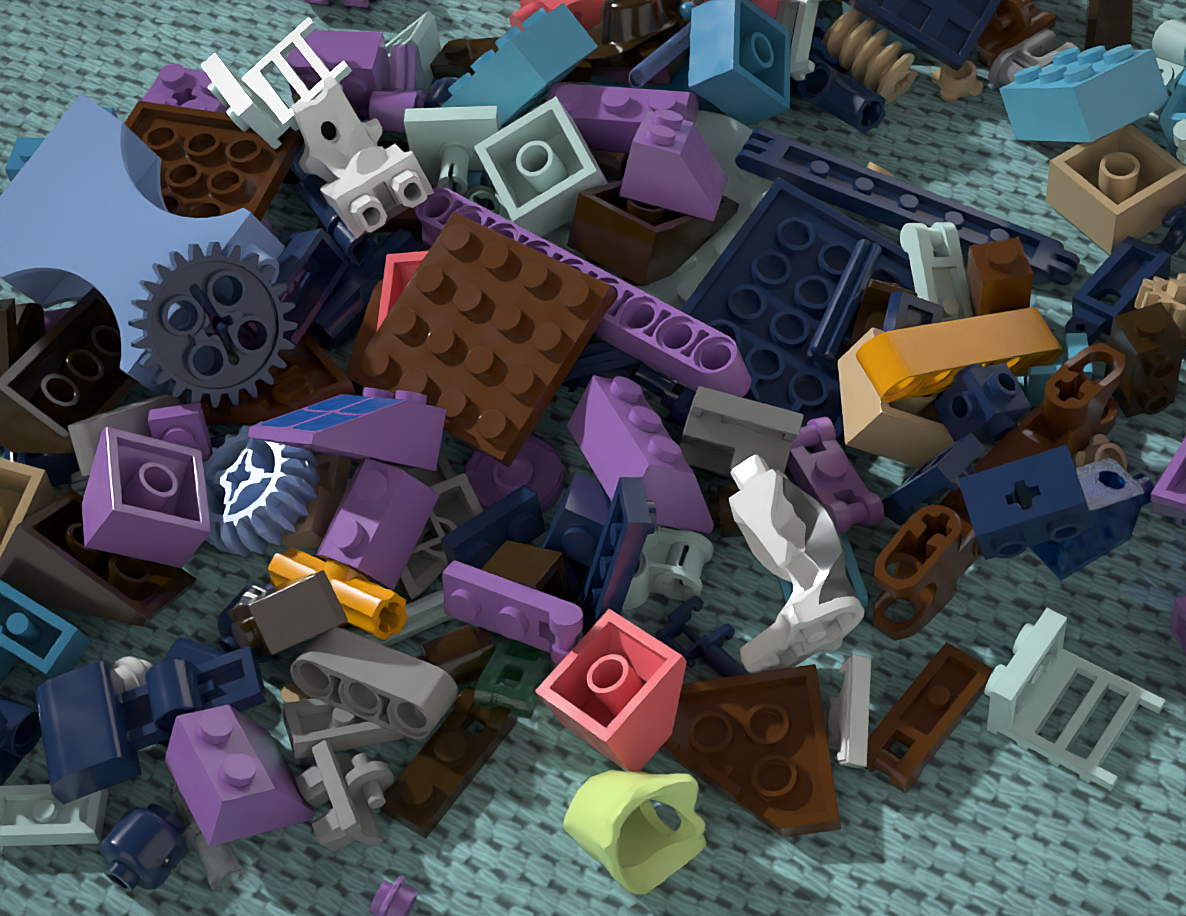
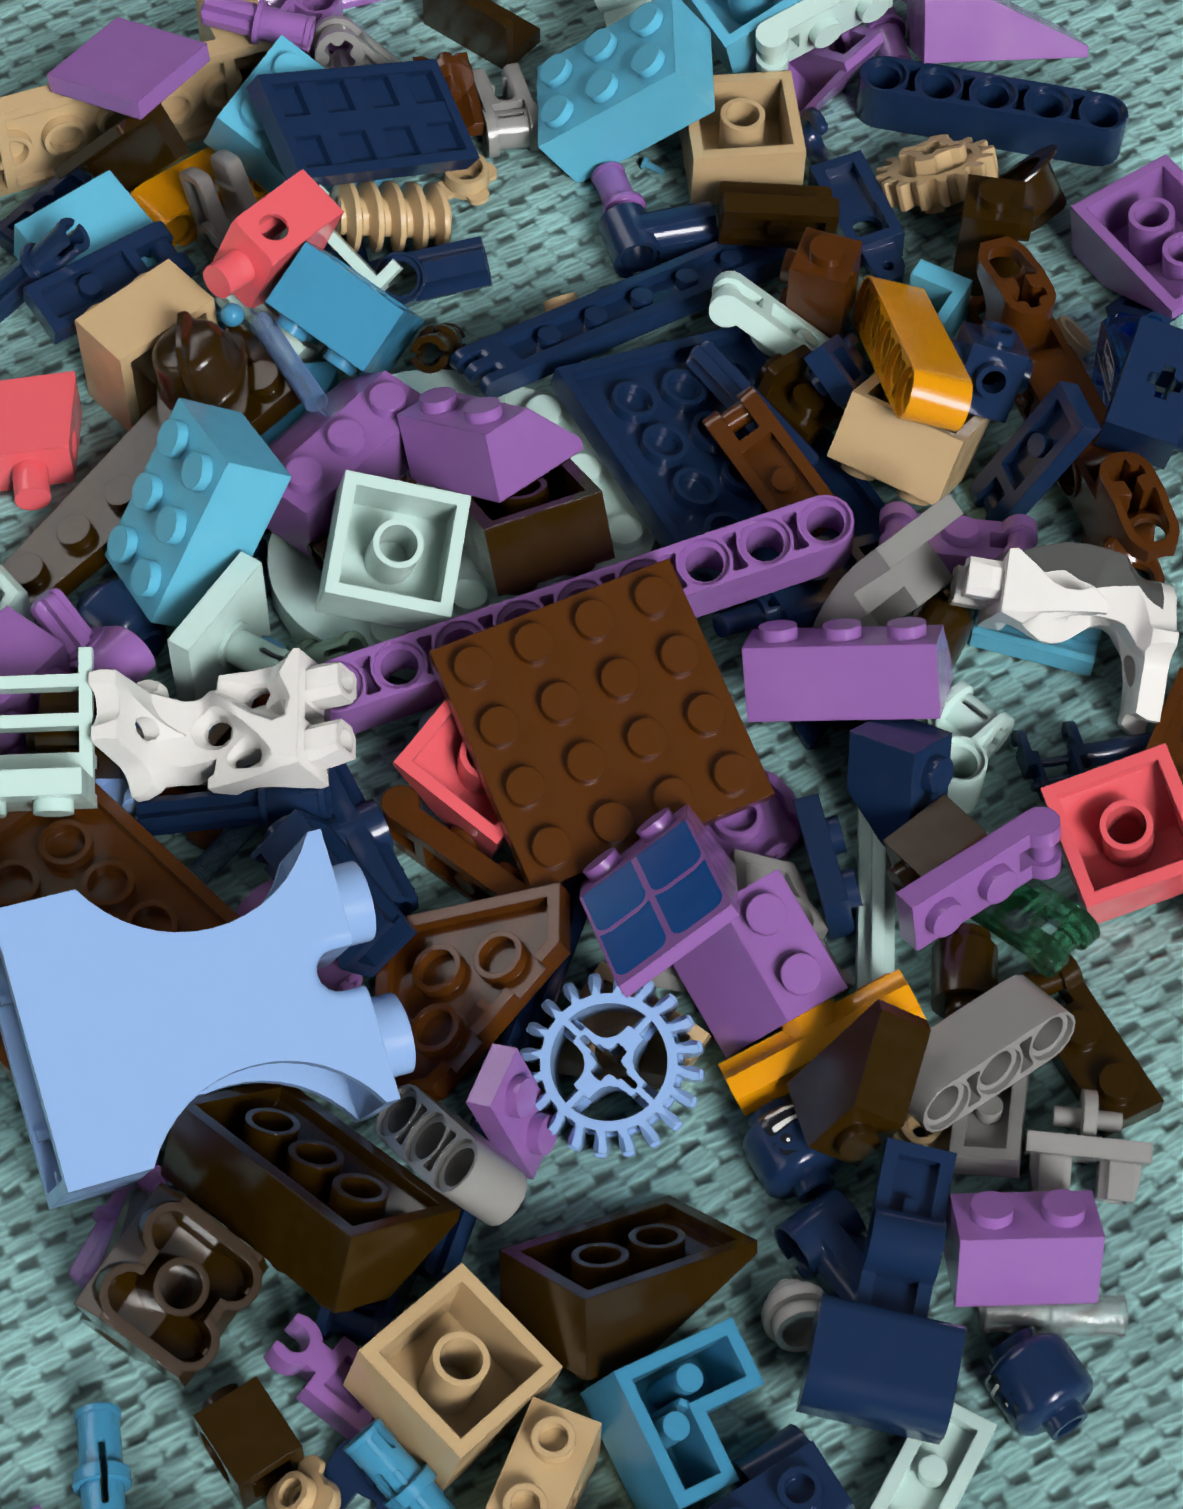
camera: 70 degrees left, 5 degrees up
medium lavender slope [82,426,211,568] -> none
dark blue gear [128,242,297,408] -> none
dark blue plate [579,477,656,637] -> none
none -> dark brown pin [410,322,466,374]
none -> medium lavender pin [591,161,646,215]
none -> dark blue piece [598,201,718,278]
none -> reddish brown plate [701,385,834,538]
none -> dark brown panel [718,181,840,248]

